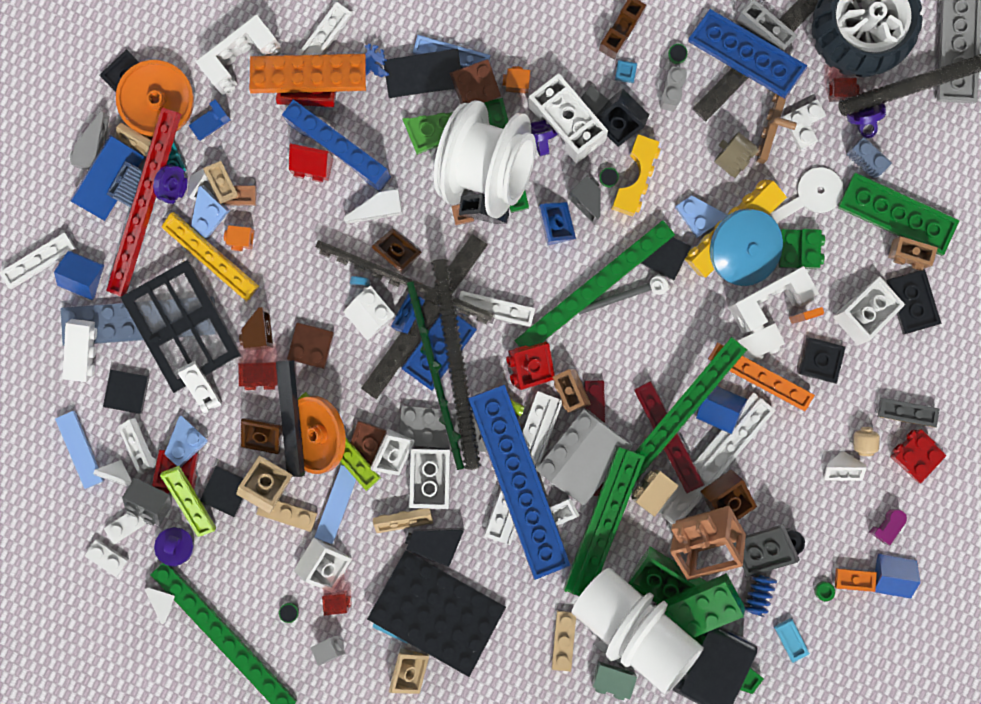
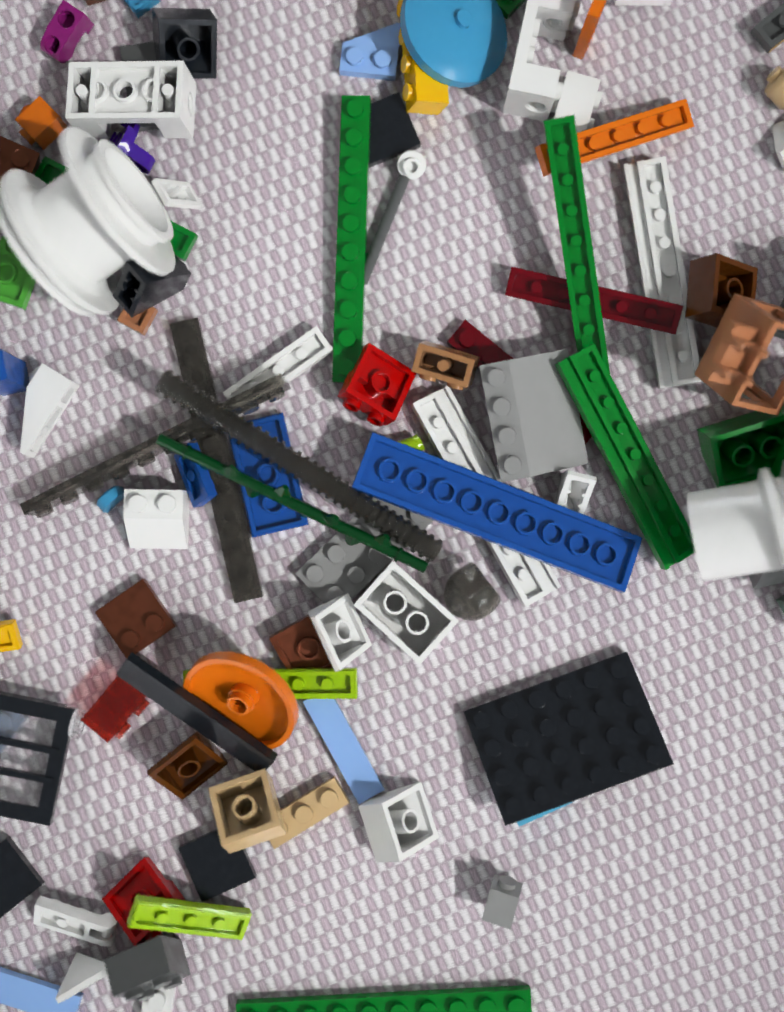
camera: 50 degrees left, 0 degrees up
dark purple tile [154,527,194,567] -> none
light blue wing [165,416,208,467] -> none
white plate [177,361,222,414] -> none
reddish brown slope [239,307,274,350] -> none
black tile [279,603,299,623] -> none
clear red brick [322,591,352,616] -> none
reddish brown slope [371,228,422,275] -> none
tan plate [373,508,433,533] -> none
tan slope [389,648,429,694] -> none
black slope [405,528,464,567] -> none
blue slope [539,202,576,246] -> none
tan plate [552,610,576,672] -> none
dark grey slope [568,176,601,225] -> none
black tile [599,168,619,188] -> none
yellow arch [611,134,661,217] -> none
tan brick [632,469,678,517] -> none
blue slope [696,386,748,435] -> none
black tile [798,337,846,384] -> none
none -> magenta leg [40,0,94,64]
none -> white slope [151,178,203,209]
none -> clear smoke piece [444,562,501,621]

